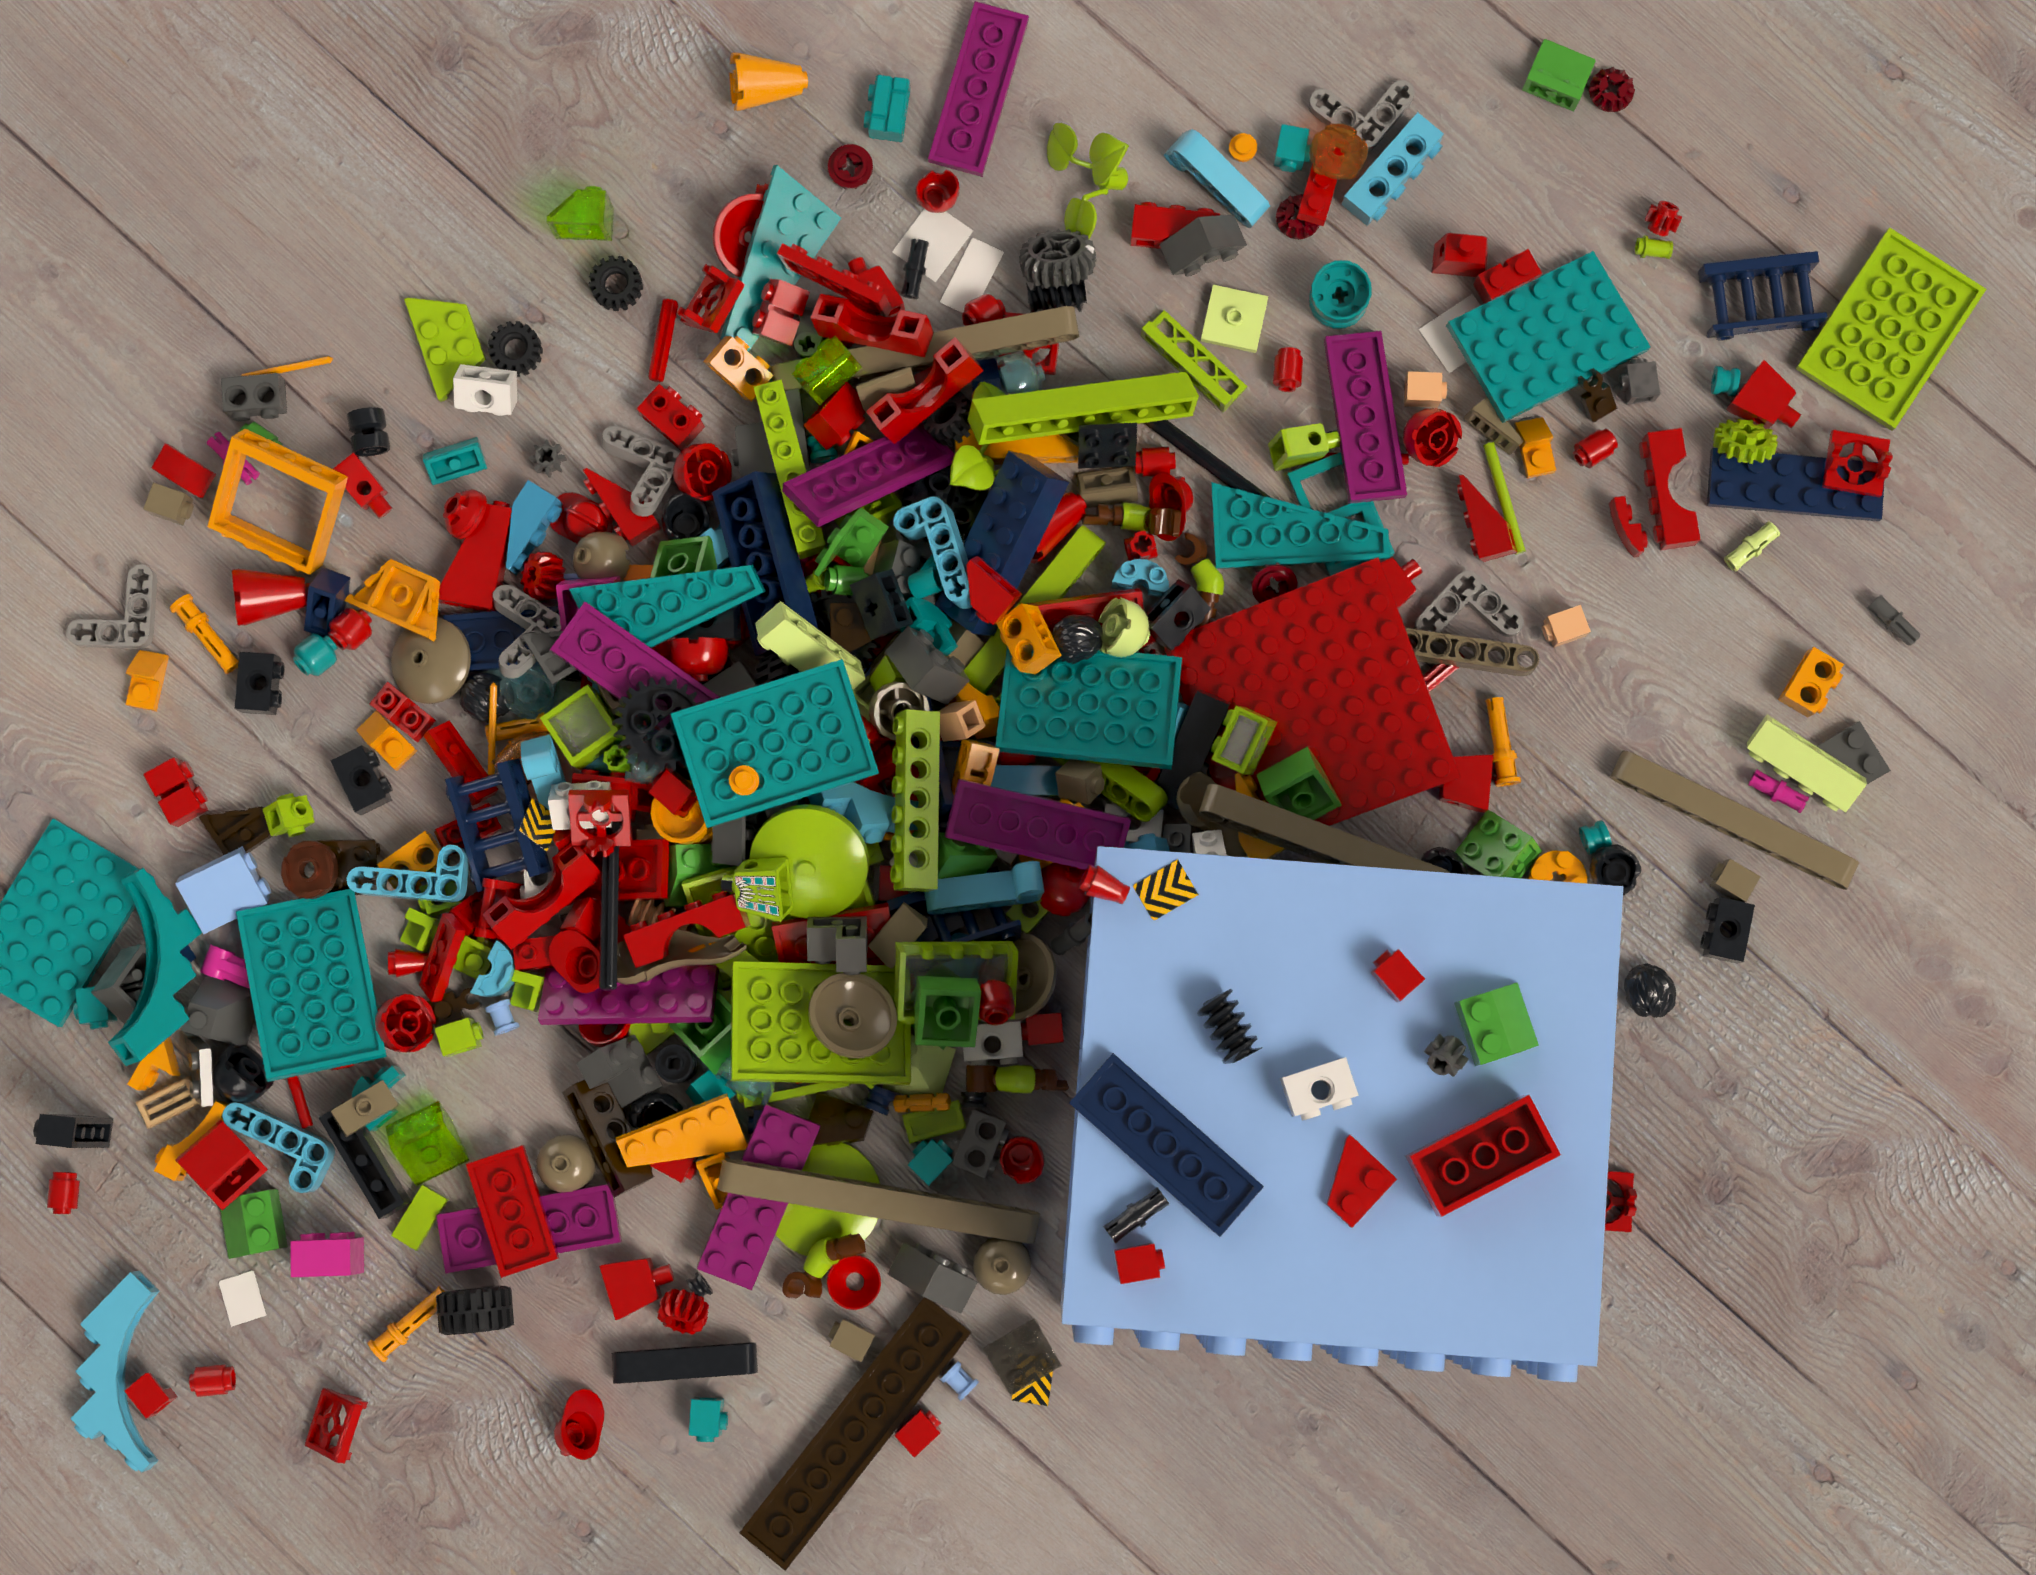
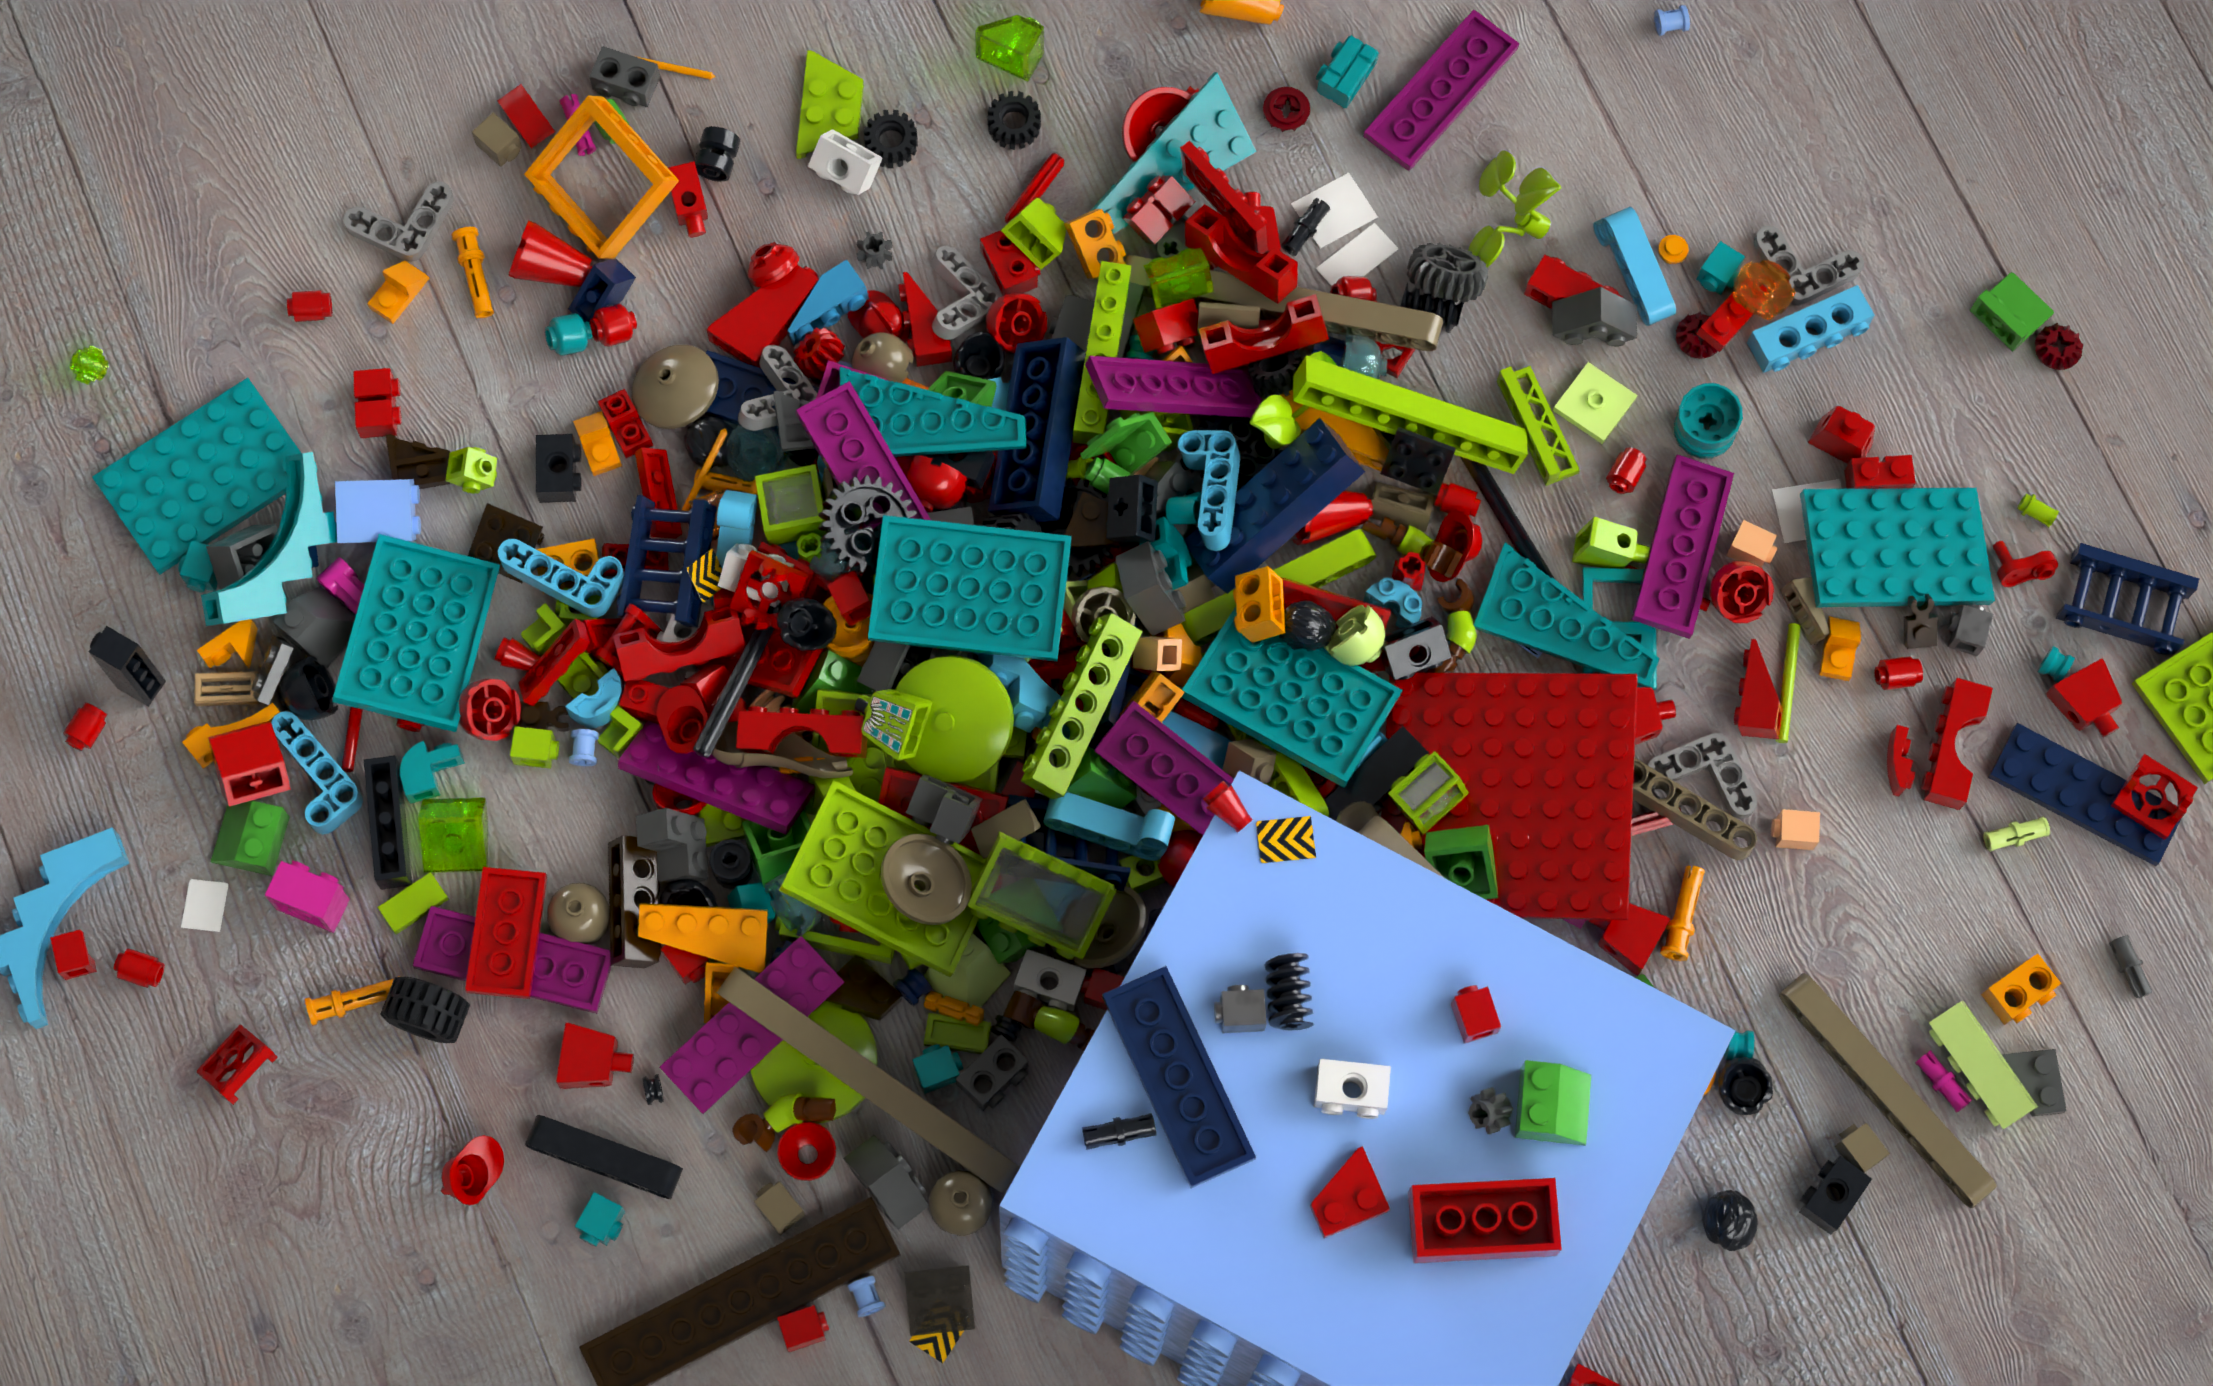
camera: 15 degrees right, 10 degrees down
black brick [234,652,285,715] -> none
copper tile [281,841,338,899] -> none
dark tan plate [331,1080,398,1137] -> none
light orange wing [344,559,440,642] -> none
teal slope [423,437,487,486] -> none
red gear [657,1289,709,1335] -> none
red piece [677,264,745,333] -> none
light orange plate [729,765,759,796] -> none
yellowish green brick [755,601,865,689] -> none
bright green slope [914,976,981,1047] -> none
red hair [915,170,960,213] -> none
red slope [966,556,1022,625] -> none
red head [979,979,1015,1025] -> none
red hair [999,1136,1045,1184] -> none
red brick [1114,1243,1165,1284] -> none
dark red gear [1251,562,1298,603] -> none
red gear [1645,201,1682,236] -> none
lime gear [1713,419,1778,464] -> none
none -> red brick [287,290,333,322]
none -> black hair [777,597,837,651]
none -> lime torso [1001,198,1066,270]
none -> flat silver brick [1214,985,1267,1033]
none -> red piece [1993,541,2058,587]

